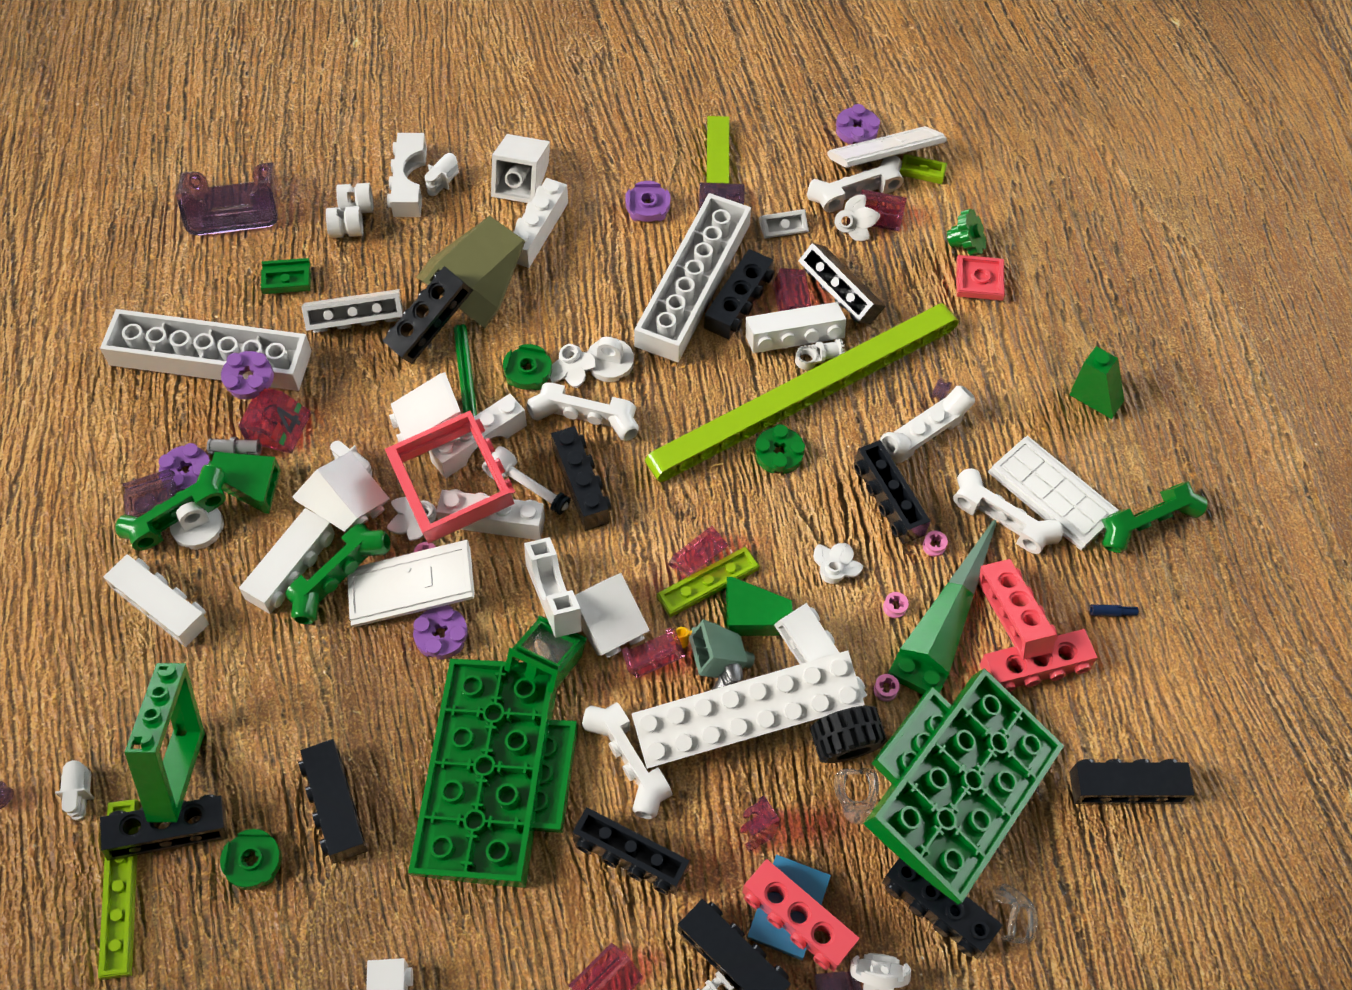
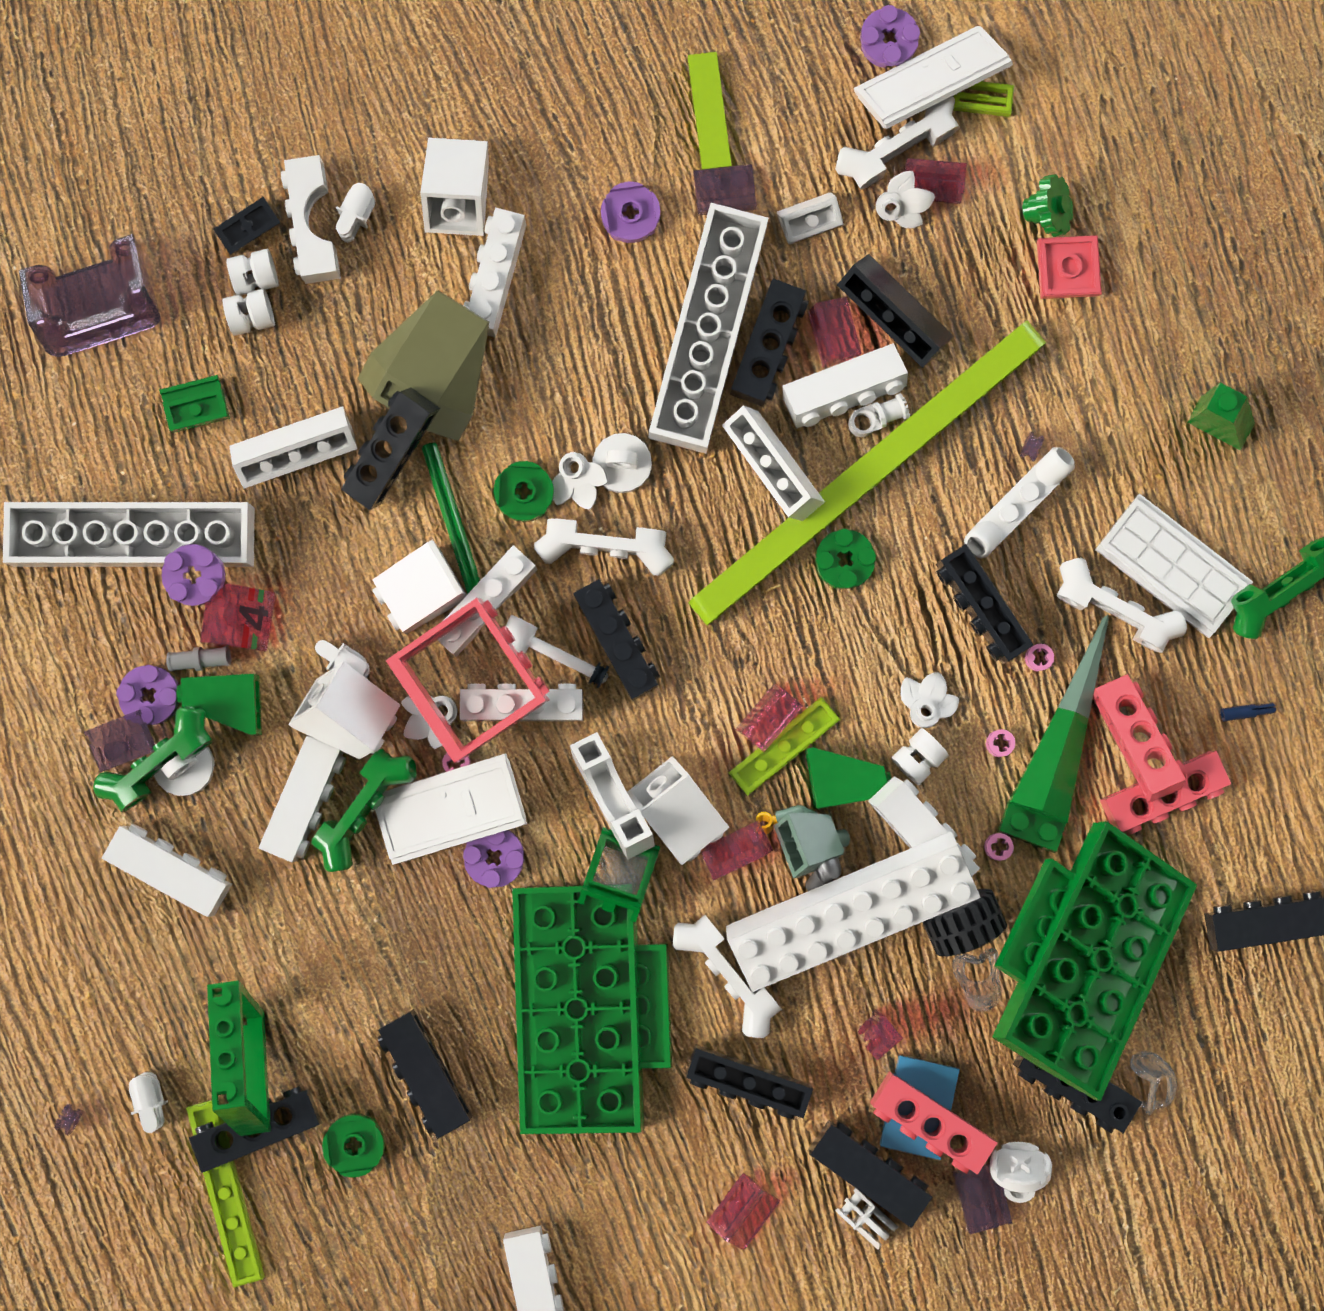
camera: 10 degrees left, 25 degrees up
none -> black hinge [213,197,280,255]
none -> white brick [722,405,825,521]
none -> white wheel [891,728,949,785]

